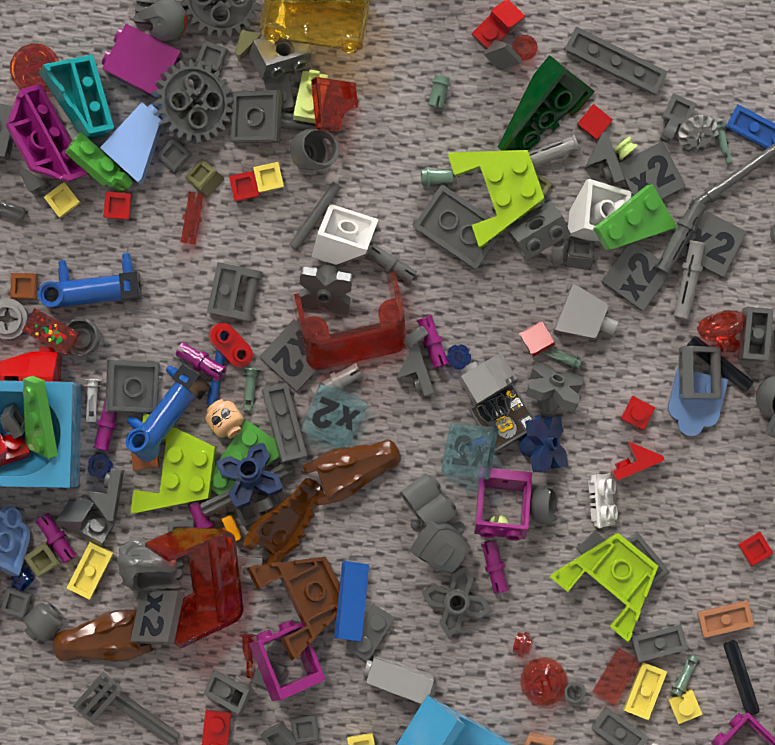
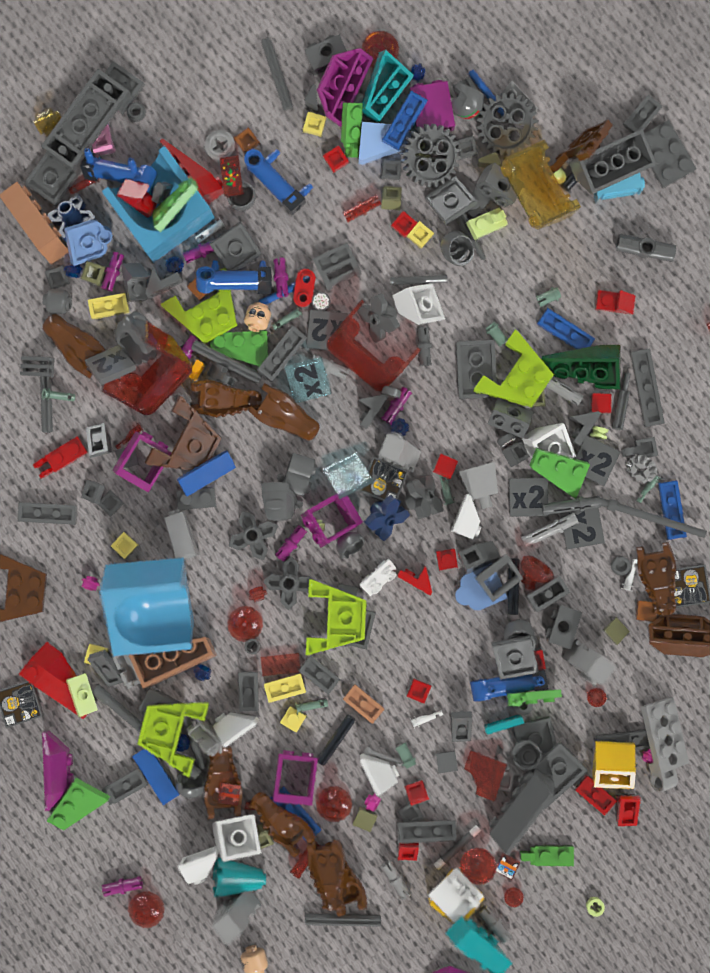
camera: 55 degrees right, 0 degrees up
dark blue plant [217,443,283,509] -> none
clear red tile [311,77,358,132] -> none
dark grey slope [484,40,523,70] -> none
clear red plate [512,35,538,61] -> none
none -> sand green piece [42,387,75,401]
none -> dark grey plant [263,557,312,610]
none -> tile [311,292,331,311]
none -> blue tile [382,91,428,151]
none -> clear blue plate [411,63,425,82]
none -> white slope [450,494,481,540]
none -> dark grey slope [458,541,501,575]
none -> blue tile [537,308,595,350]
none -> dark grey axle [612,372,631,430]

